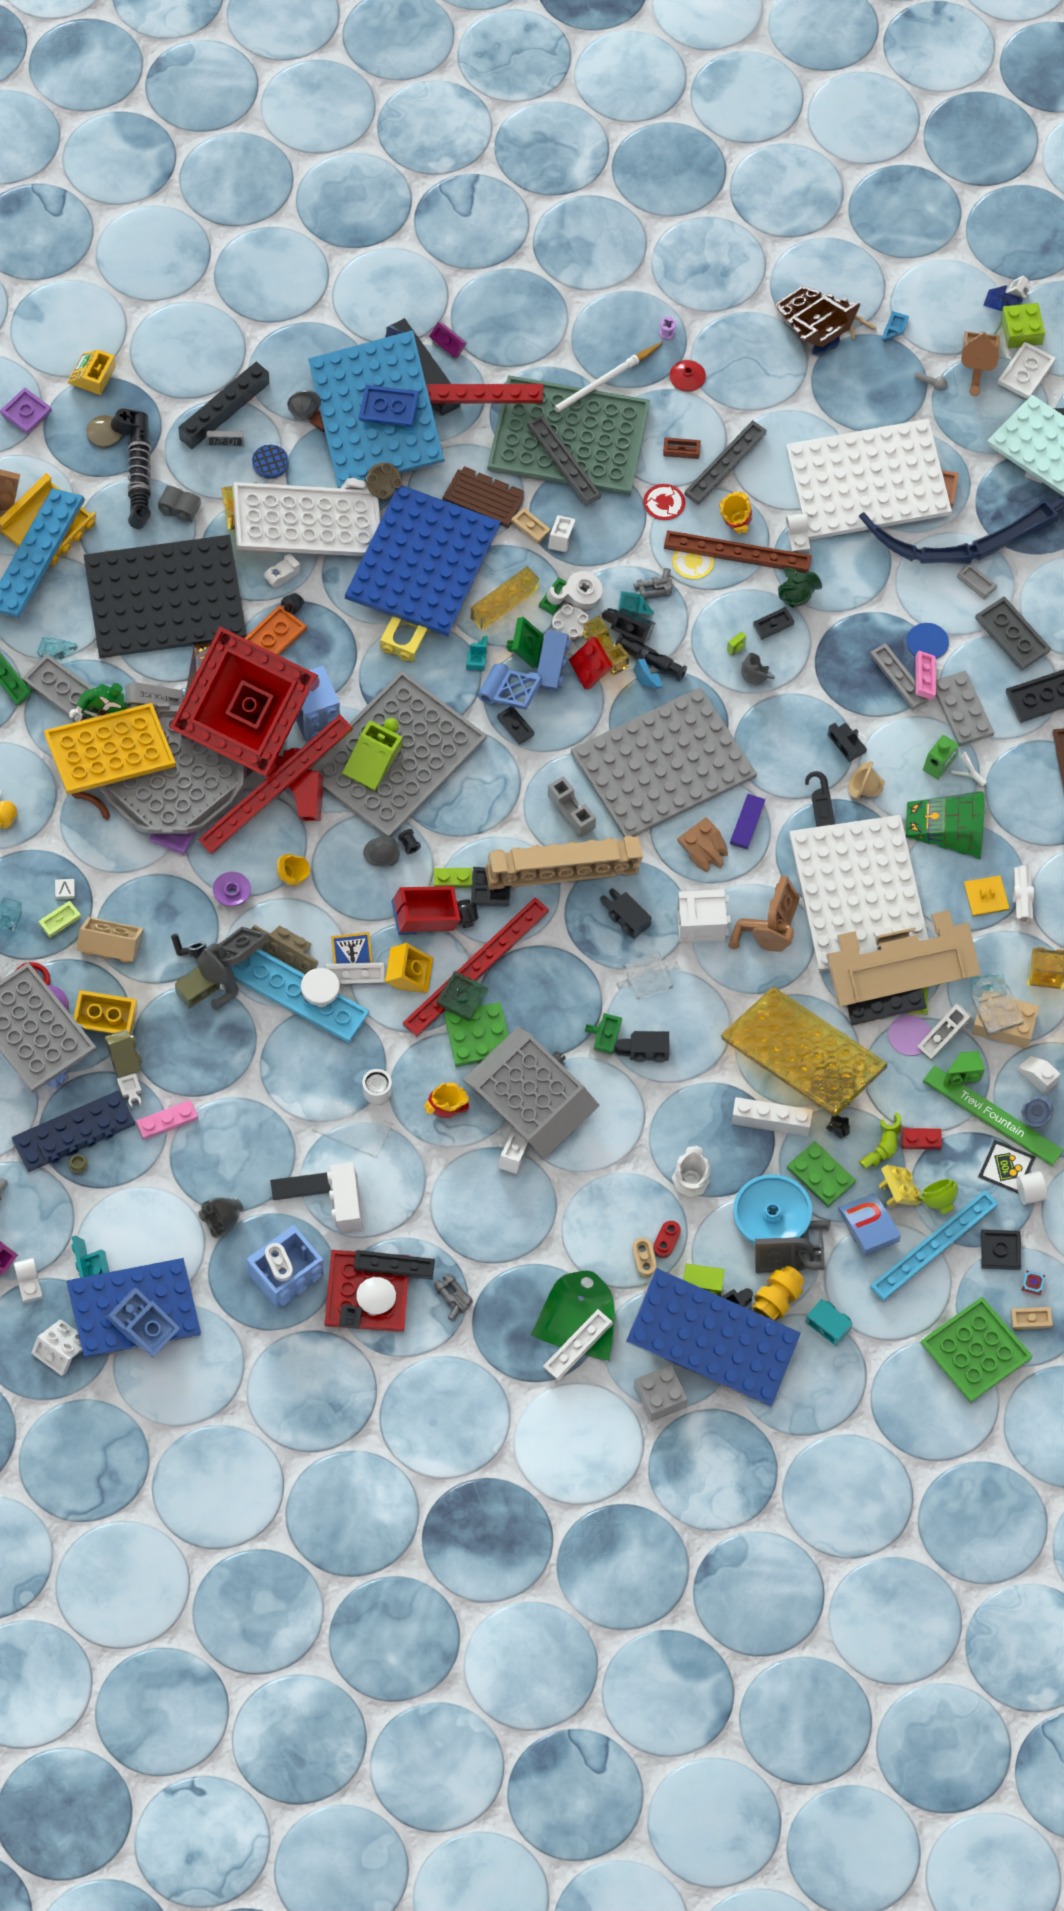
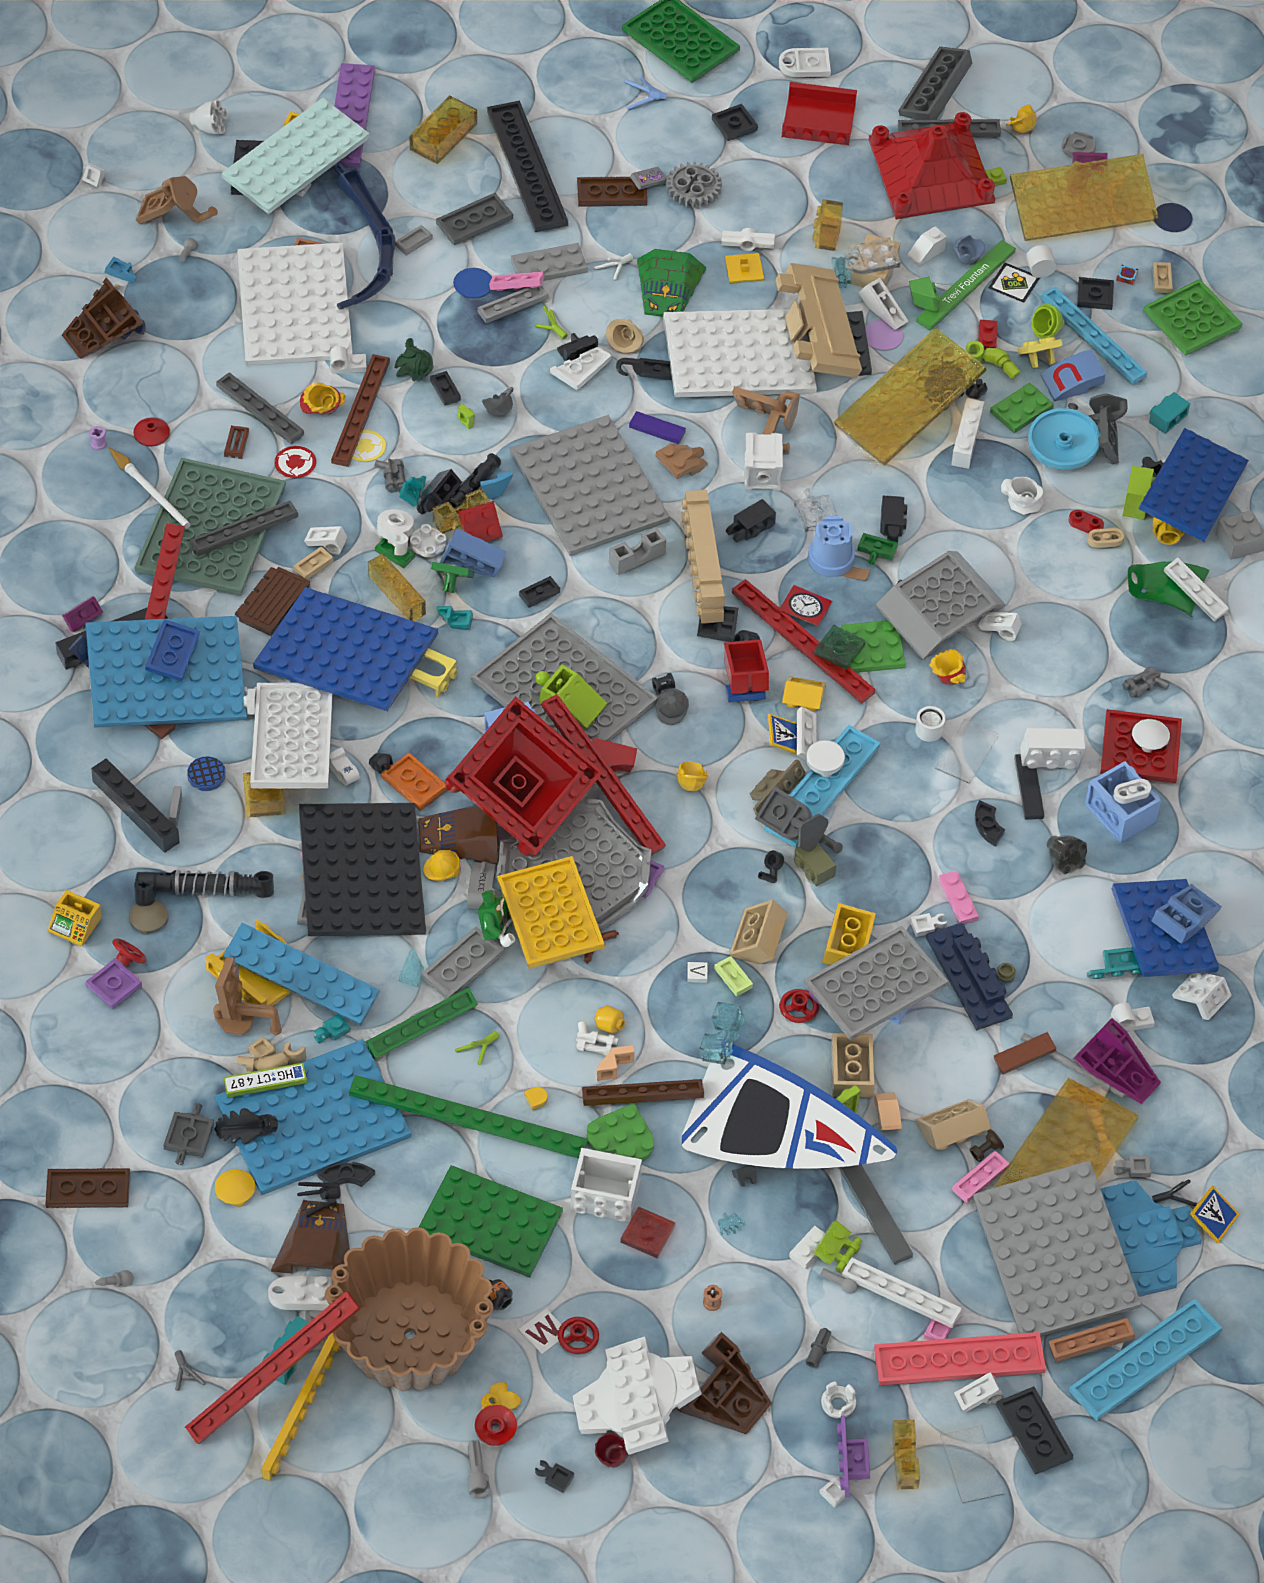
camera: 85 degrees left, 10 degrees down
olive brick [104,1030,142,1078] -> none
dark grey brick [158,485,201,522] -> none
medium lavender dish [213,872,251,907] -> none
dark grey piece [287,390,321,420] -> none
black tile [339,1305,362,1329] -> none
black tile [354,1250,435,1280] -> none
dark tan dish [366,462,402,499] -> none
lime plate [434,868,472,888] -> none
medium blue piece [477,663,543,710] -> none
yellow piece [752,1266,804,1321] -> none
bright green torso [923,735,959,780] -> none
clear blue slope [983,285,1023,311] -> none
white plate [997,342,1056,399] -> none
lime brick [1001,303,1045,348] -> none
none -> red piece [112,938,147,966]
none -> yellow piece [423,850,461,881]
none -> lime plant [535,306,568,339]
none -> white wing [550,347,612,390]
none -> sticker [779,585,832,626]
none -> light blue piece [807,516,855,577]
none -> medium nougat sticker [841,567,870,580]
none -> black tile [975,800,1005,847]

